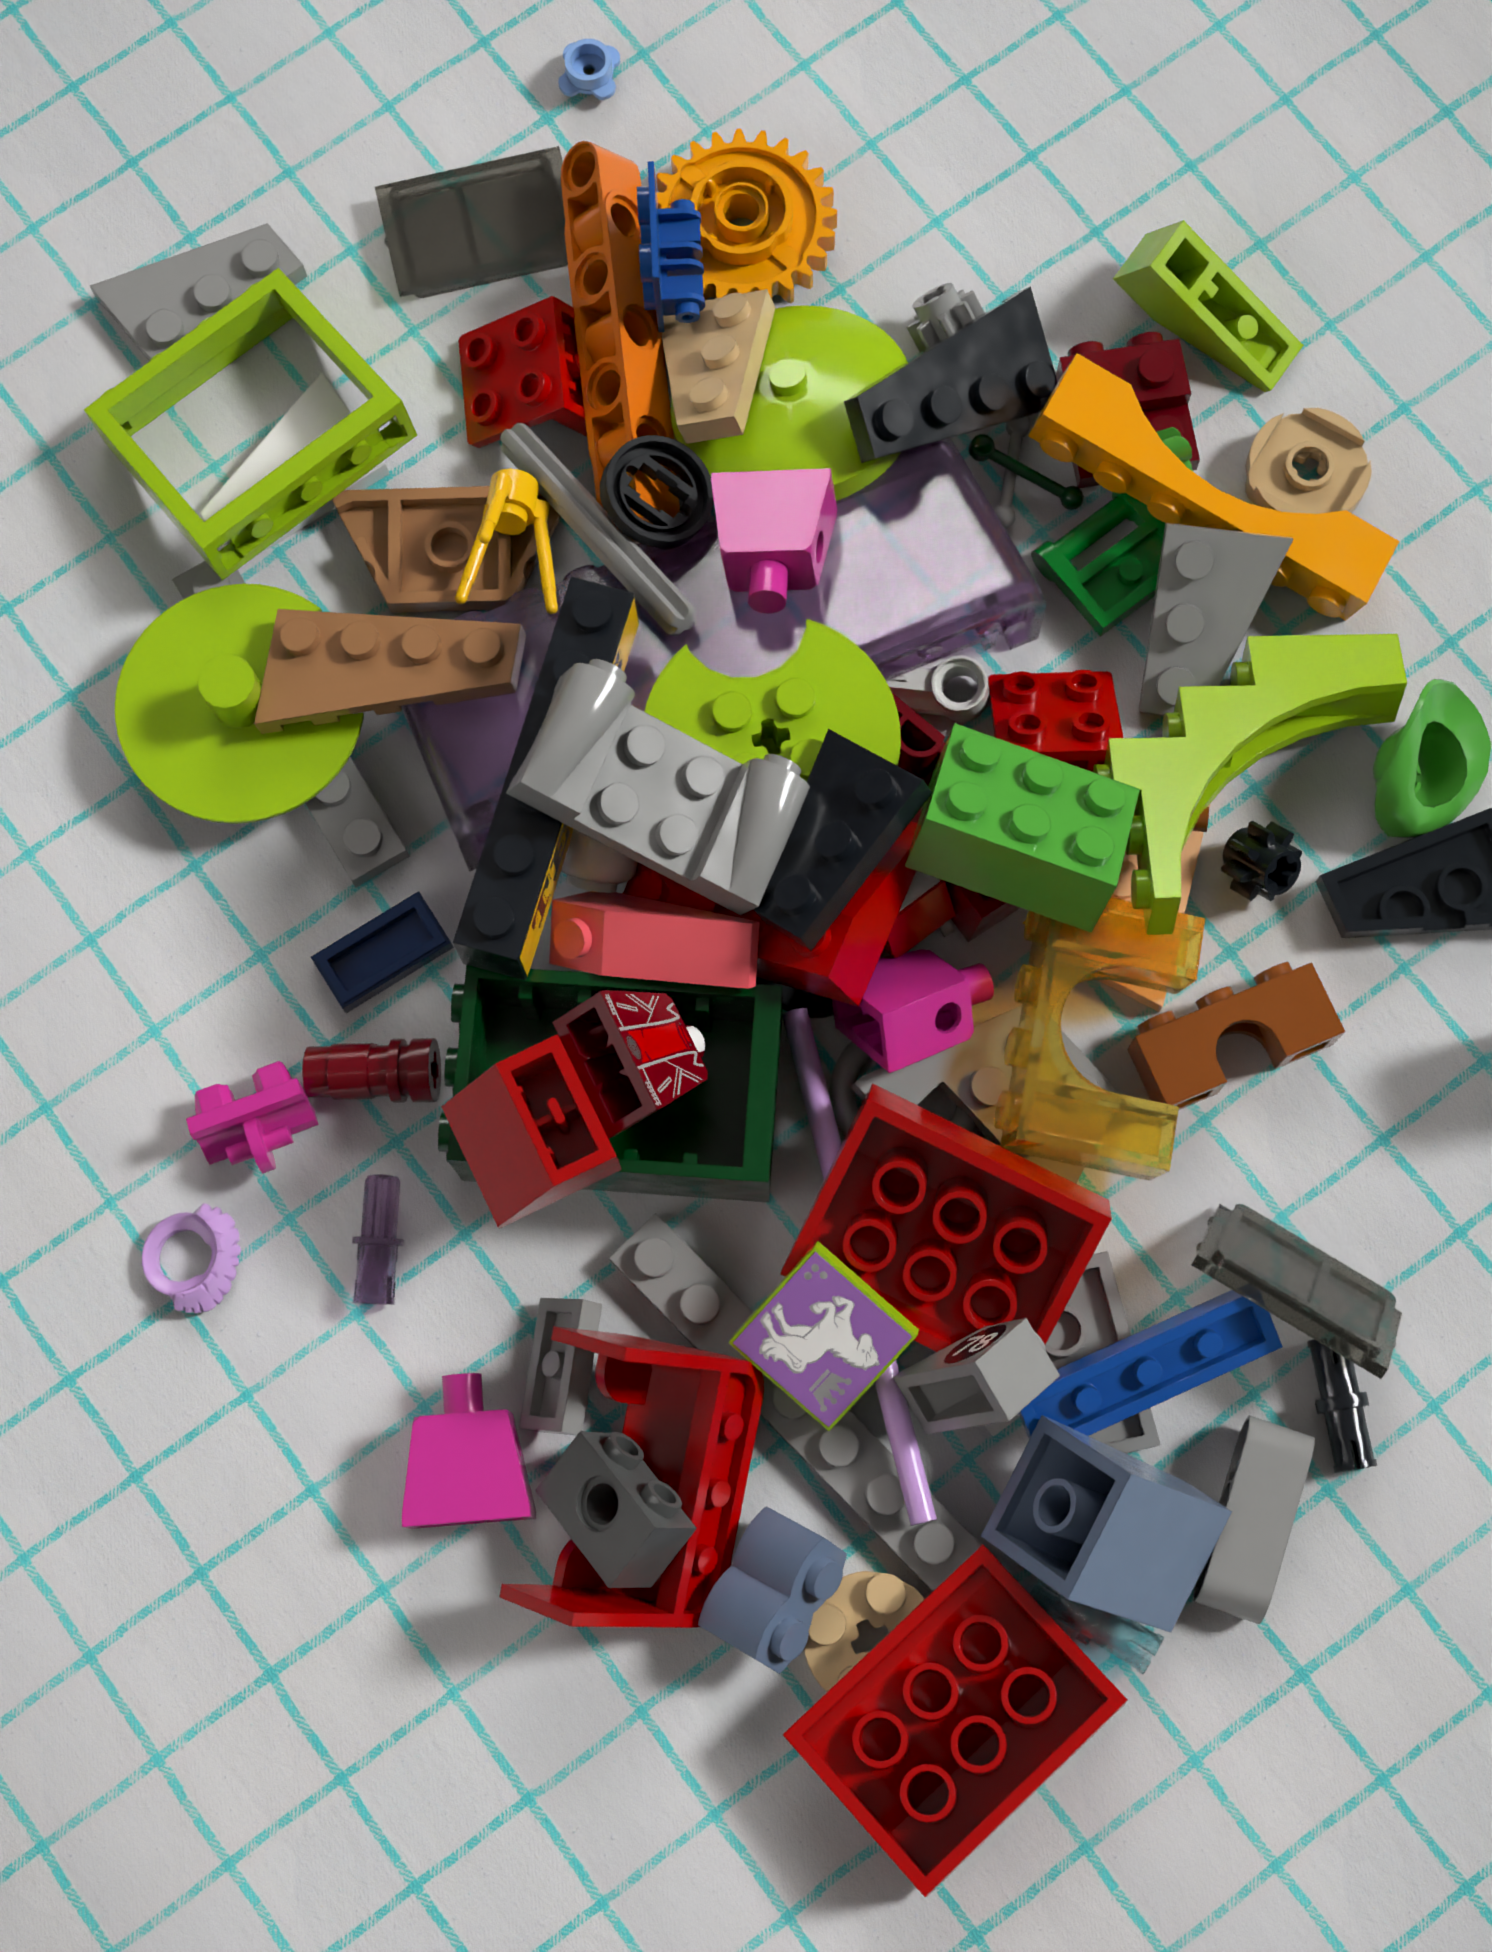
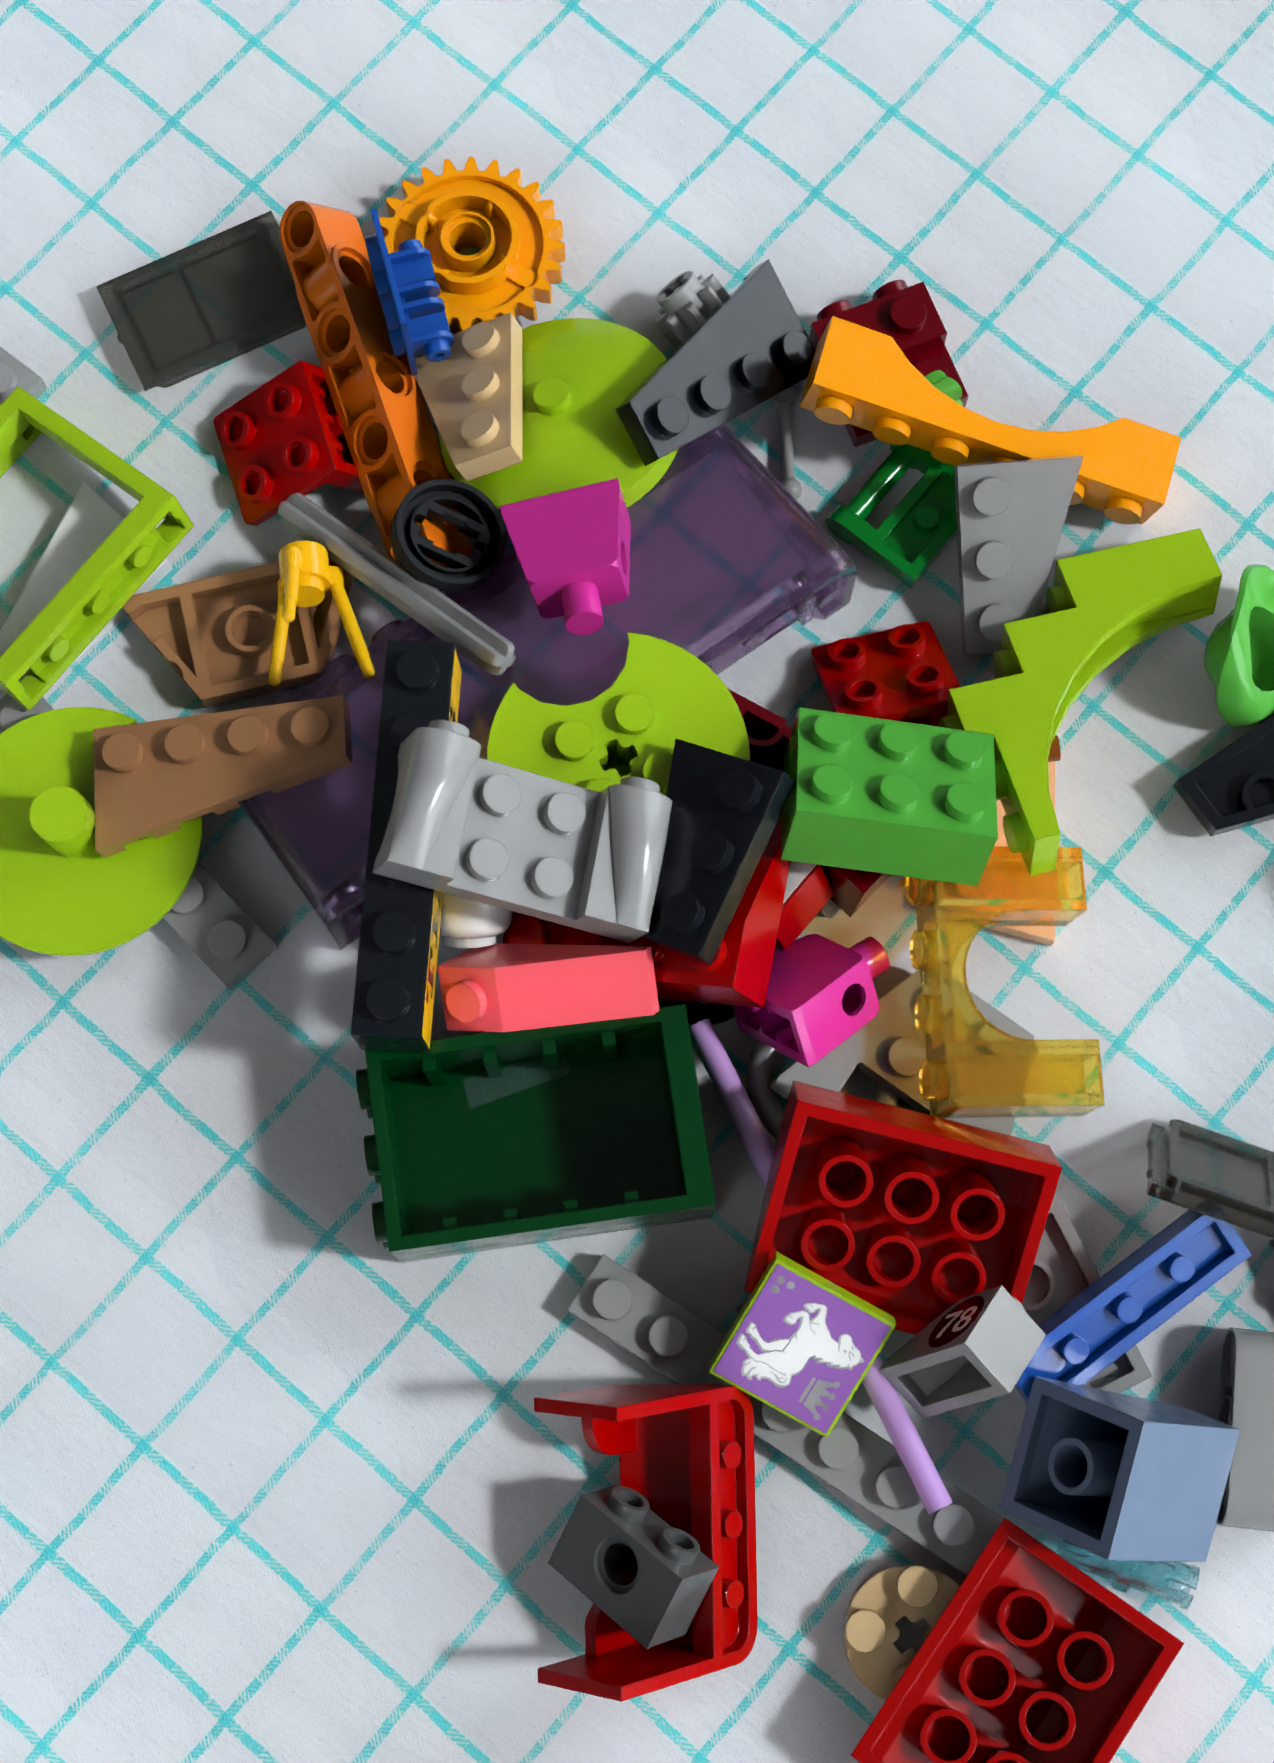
camera: 15 degrees left, 0 degrees up
lavender piece [142,1203,241,1314] -> none
dark pink hips [186,1061,319,1174] -> none
dark red axle [302,1038,441,1103] -> none
dark blue tile [311,891,454,1013] -> none
clear purple axle [352,1174,405,1305] -> none
dark pink torso [402,1373,536,1529] -> none
red slope [441,1034,622,1229] -> none
light grey plate [519,1298,602,1436] -> none
dark red torso [552,990,708,1139] -> none
light blue plate [558,39,620,100] -> none
sand blue brick [698,1506,847,1674] -> none
white piece [870,651,989,722] -> none
dark green hinge [968,434,1084,510] -> none
lime slope [1113,220,1304,392] -> none
dark orange arch [1127,962,1346,1119] -> none
black gear [1221,821,1302,901] -> none
tan plate [1245,408,1372,514] -> none

